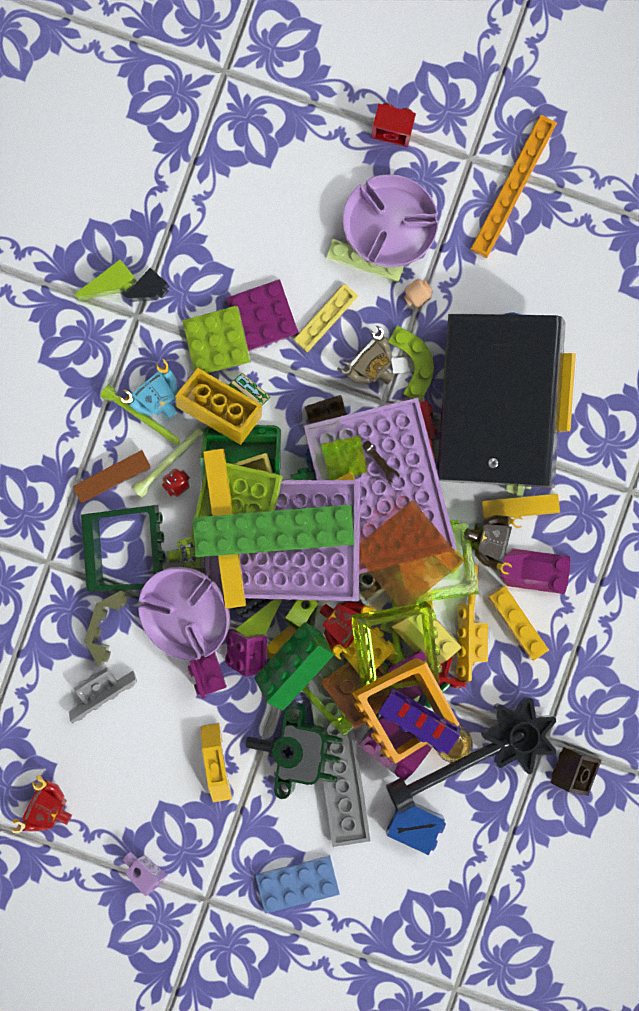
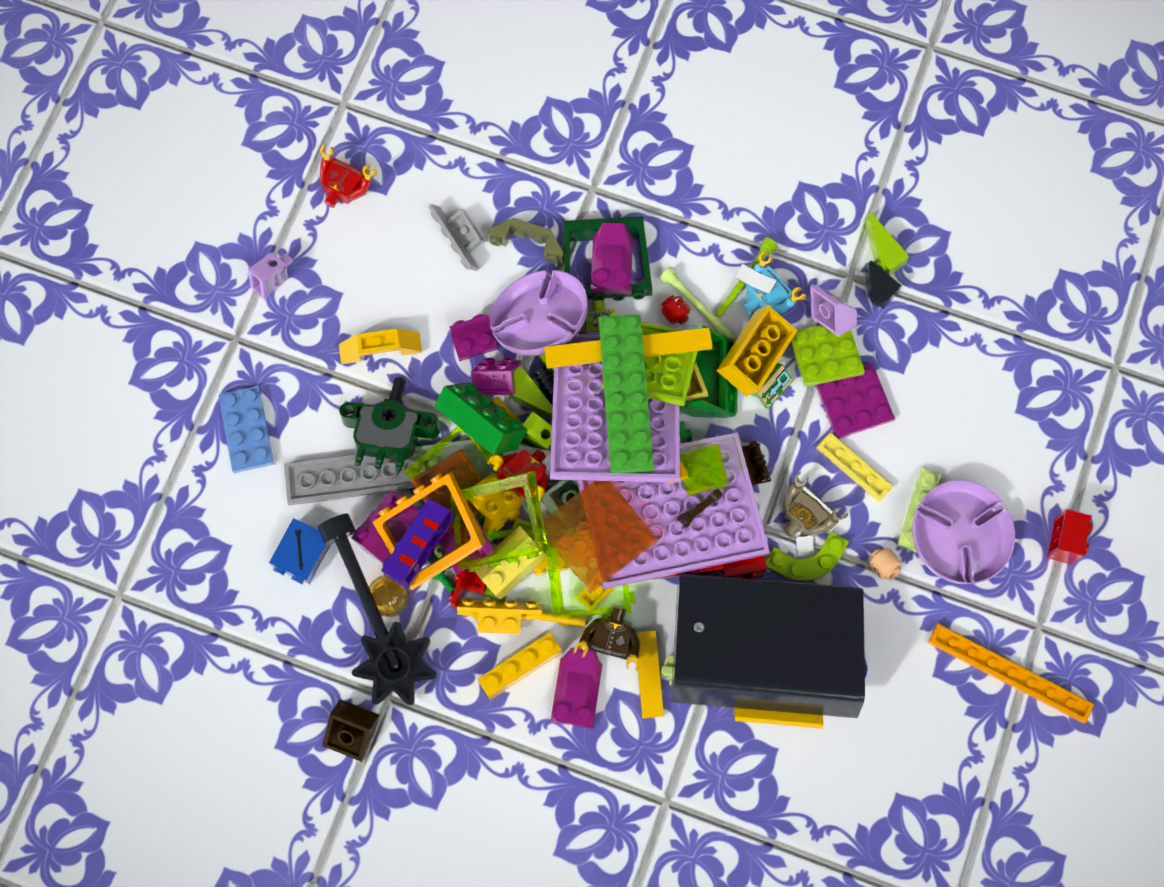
camera: 90 degrees right, 15 degrees down
dark orange slope [73,450,151,504] -> none
none -> magenta slope [591,223,633,294]
none -> white sticker [736,264,776,293]
none -> lavender slope [810,284,857,337]

